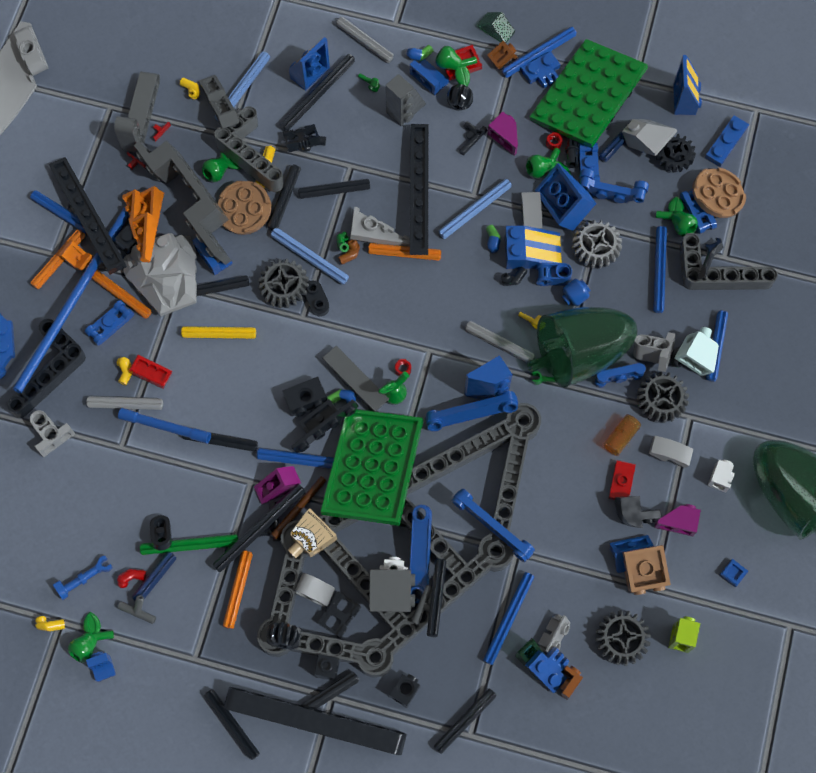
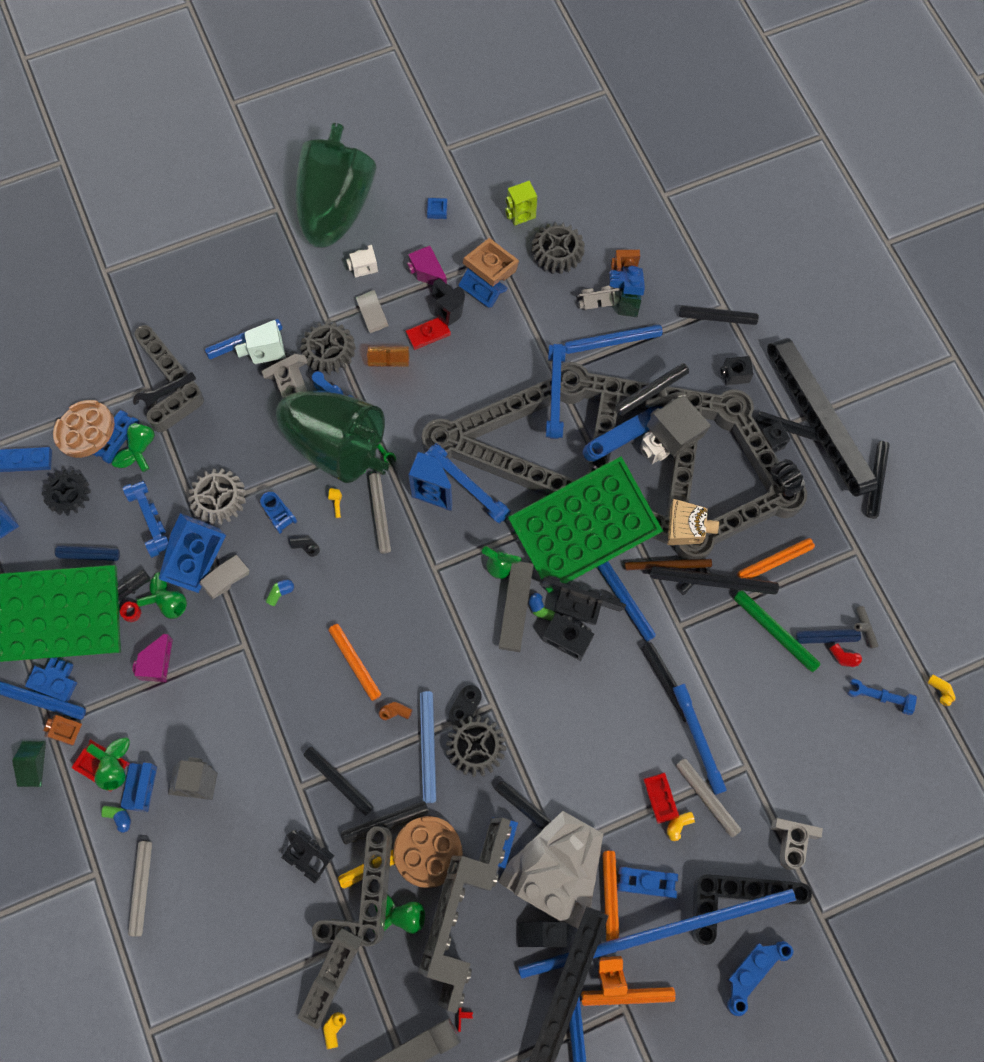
camera: 130 degrees left, 0 degrees up
green piece [67,612,114,663] -> none
blue bracket [86,651,116,682] -> none
orange wedge [122,186,164,263] -> none
black plate [150,515,172,551] -> none
red piece [153,121,171,142] -> none
yellow axle [181,326,256,339] -> none
medium blue axle [214,52,270,122] -> none
magenta slope [254,466,301,504] -> none
black axle [280,54,355,131] -> none
blue slope [289,37,330,91] -> none
light grey beam [294,573,335,607] -> none
black piece [317,591,361,639] -> none
green arm [336,232,349,252] -> none
light grey wing [350,207,410,247] -> none
green hand [358,73,380,92] -> none
red axle [395,359,412,376] -> none
black plate [410,124,429,255] -> none
medium blue axle [439,179,512,239] -> none
black piece [447,84,473,110] -> none
black hose [459,121,488,155] -> none
blue slope [505,226,562,269] -> none
blue head [562,279,591,307] -> none
blue plate [579,143,600,182] -> none
light grey slope [622,119,677,156] -> none
blue axle [653,226,667,313] -> none

